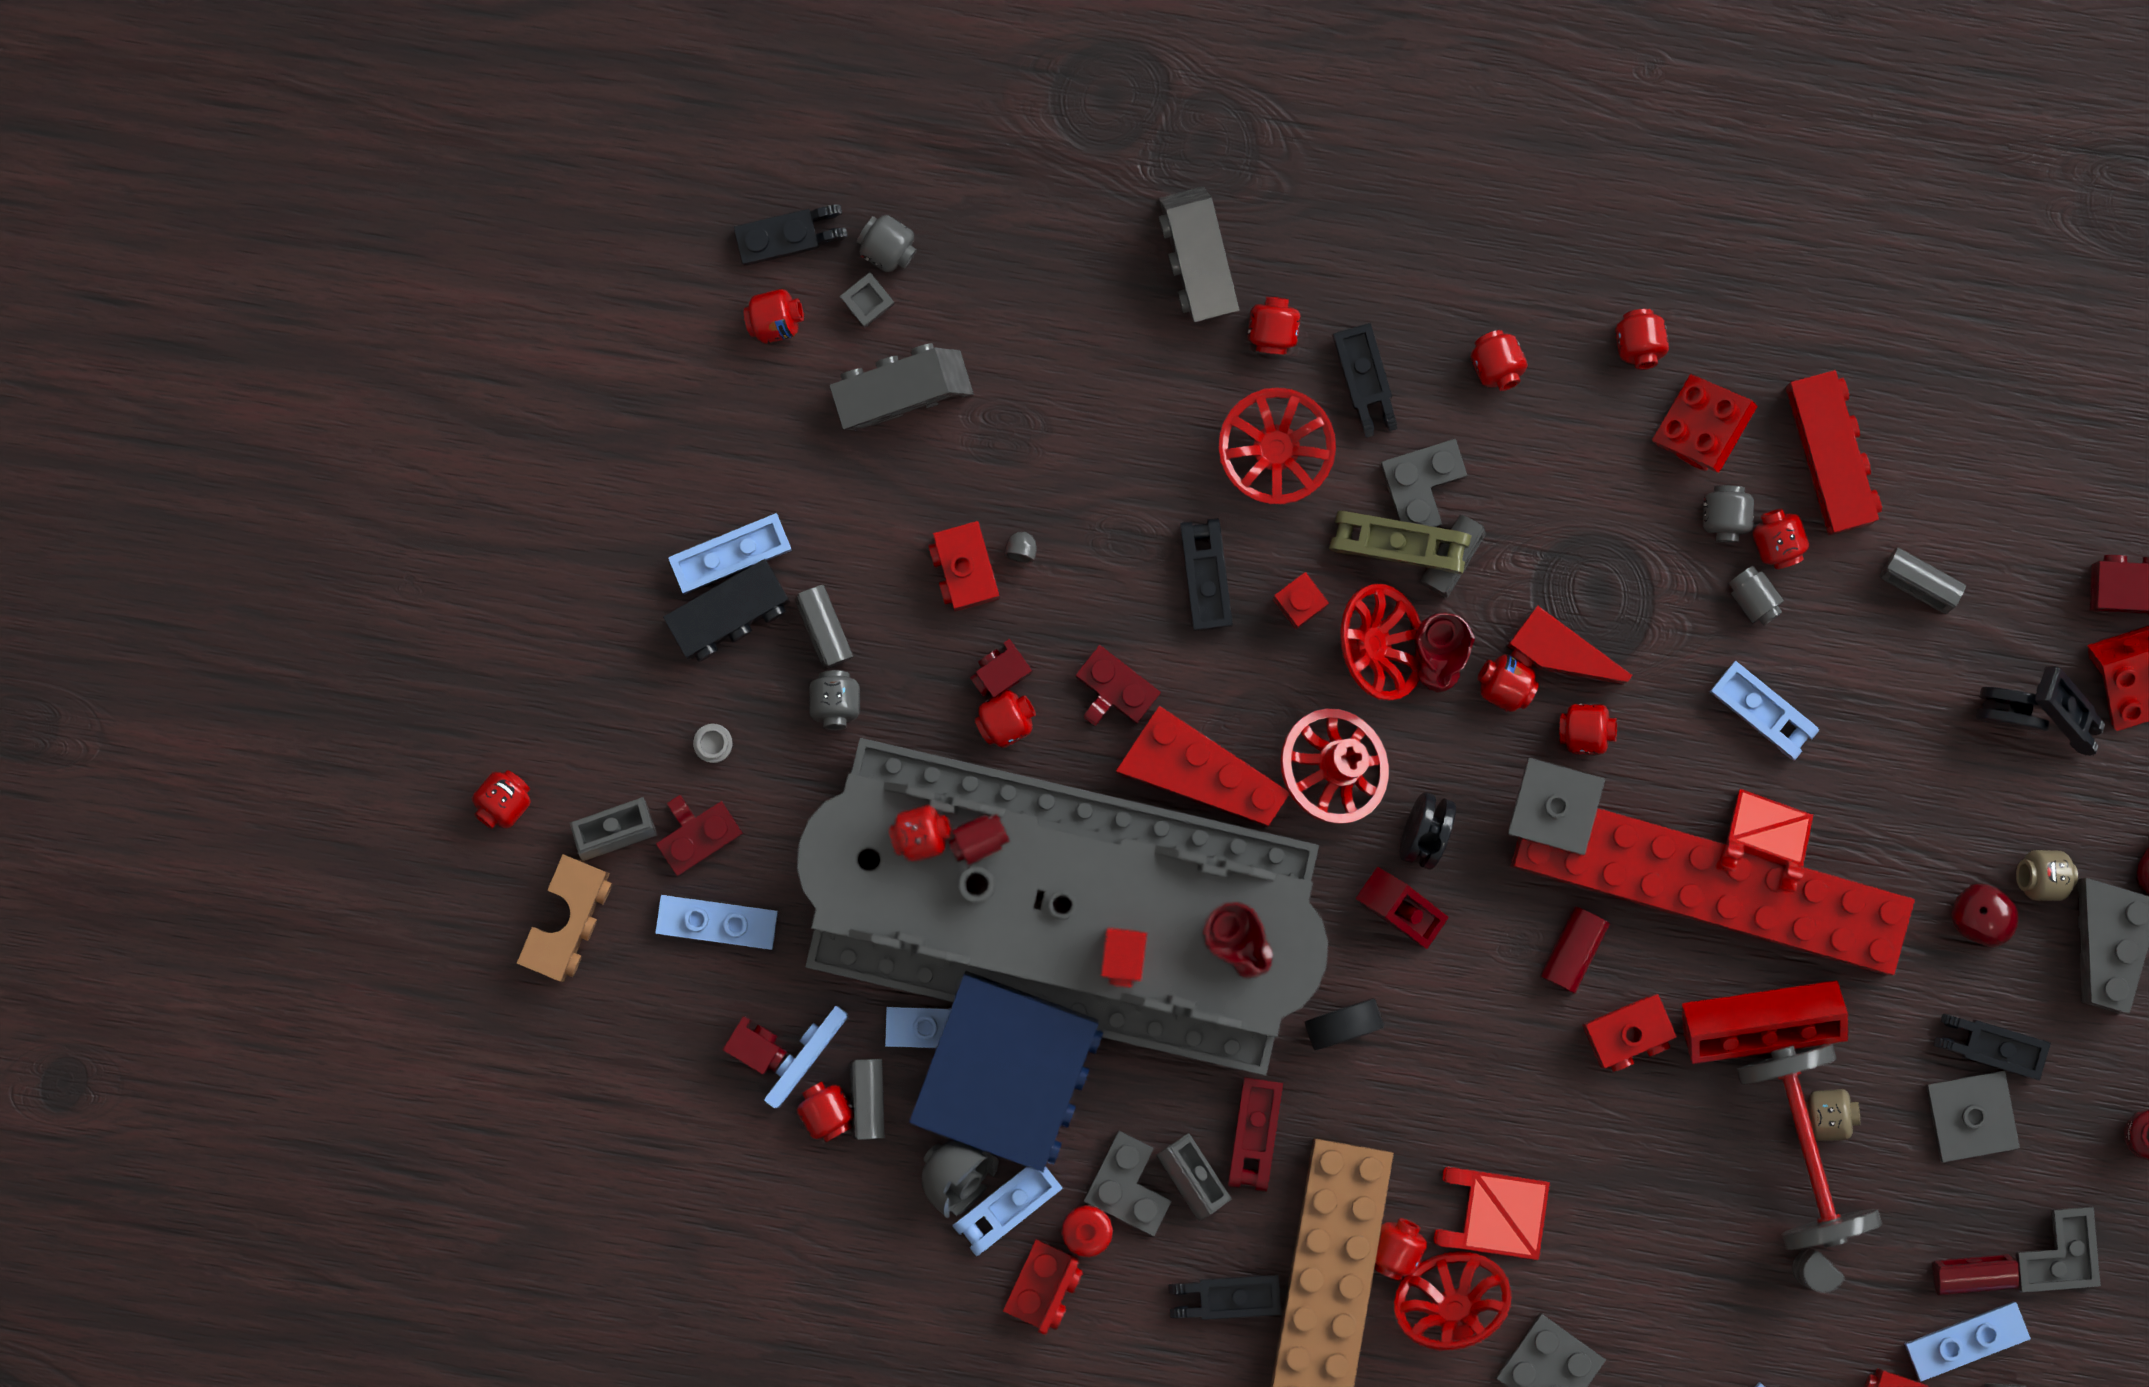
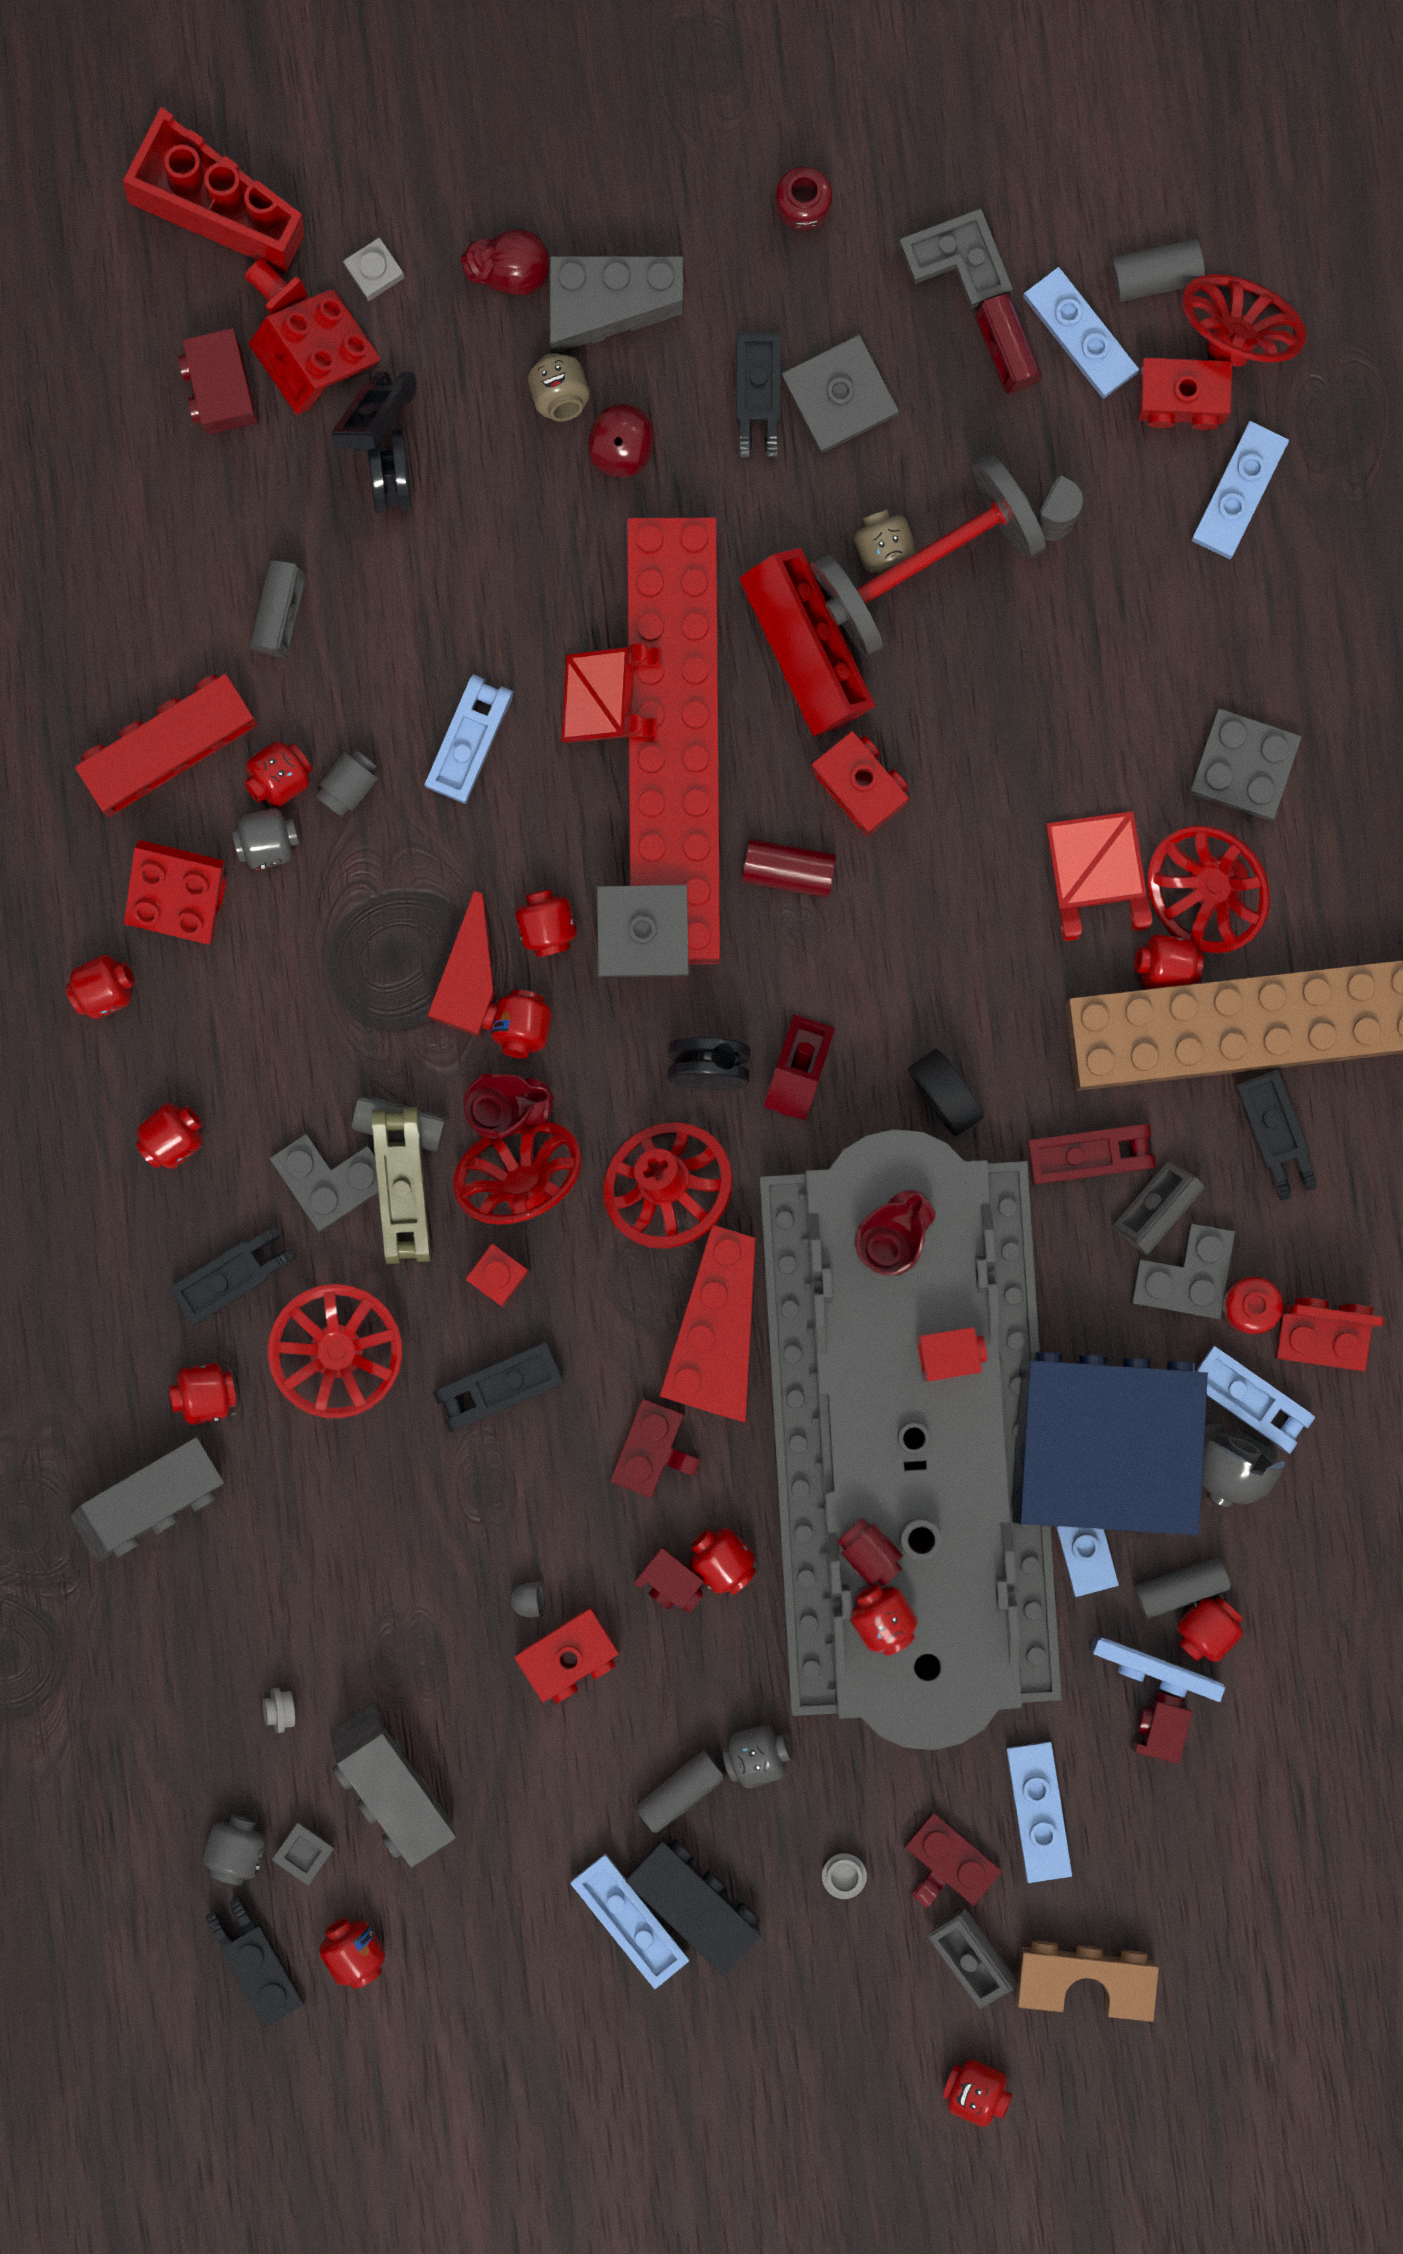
camera: 105 degrees left, 0 degrees up
none -> light grey plate [263,1688,295,1733]

